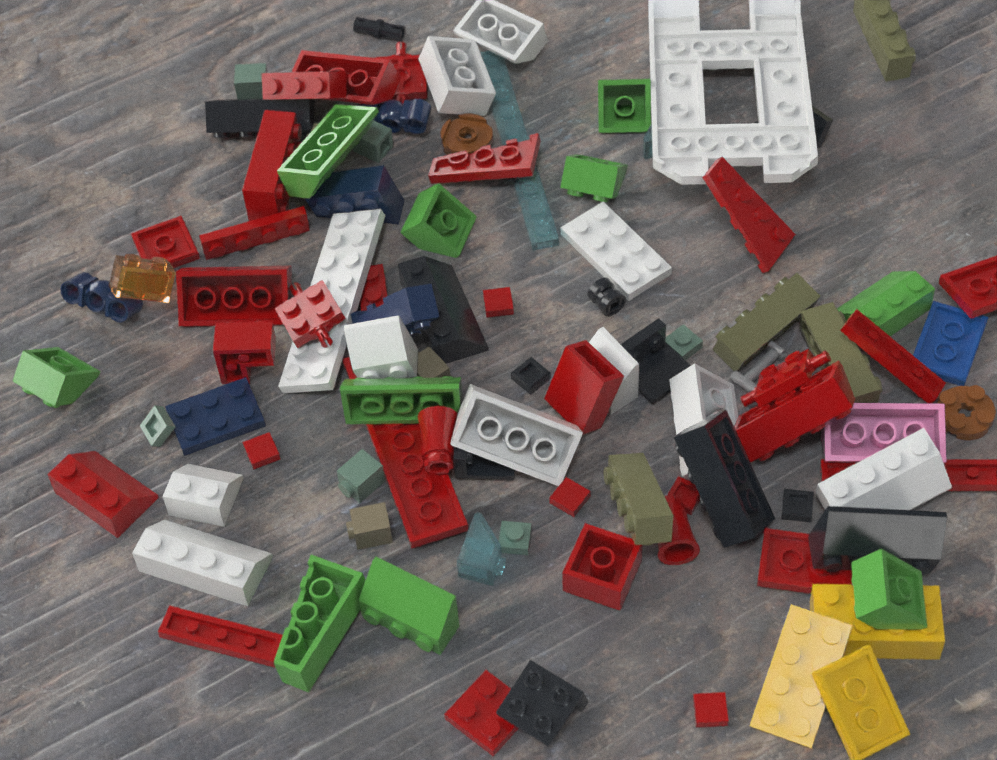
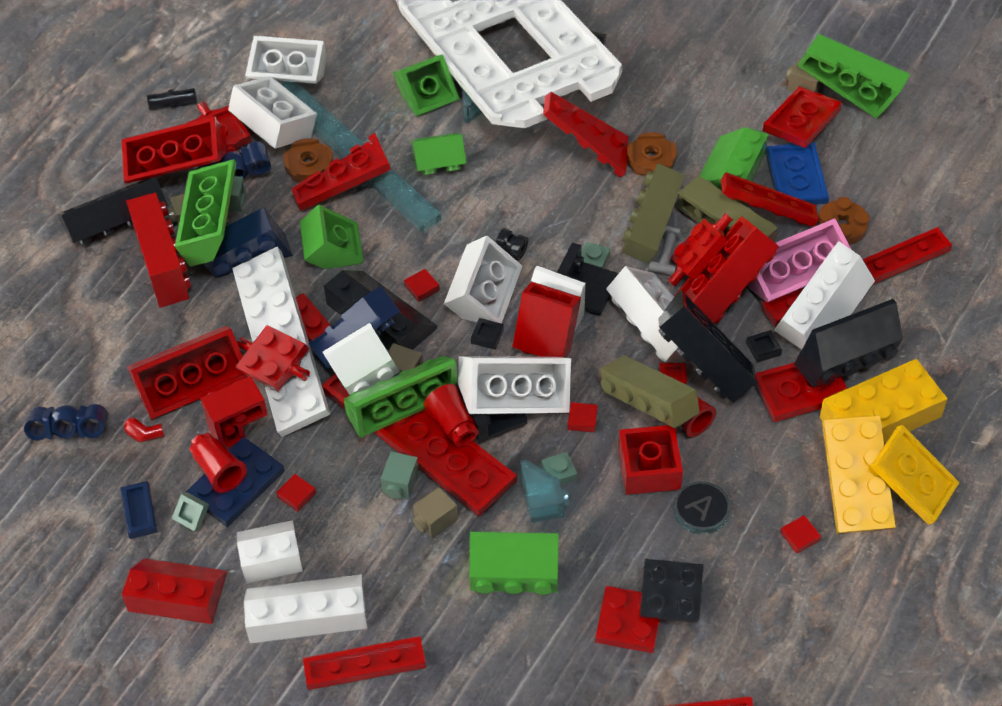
camera: 30 degrees left, 0 degrees up
bright green slope [12,347,100,408] -> none
clear orange brick [109,254,176,303] -> none
red tile [131,216,200,277] -> none
red plate [199,206,310,260] -> none
sand green brick [234,63,268,99] -> none
brick [262,71,346,100] -> none
bright green wedge [274,555,366,692] -> none
white plate [561,202,672,301] -> none
bright green slope [851,549,927,629] -> none
none -> dark blue tile [120,481,158,539]
none -> red arm [124,417,164,442]
none -> red plant [189,433,247,493]
none -> white slope [444,236,522,324]
none -> dark orange plate [627,132,677,175]
none -> black tile [674,481,730,534]

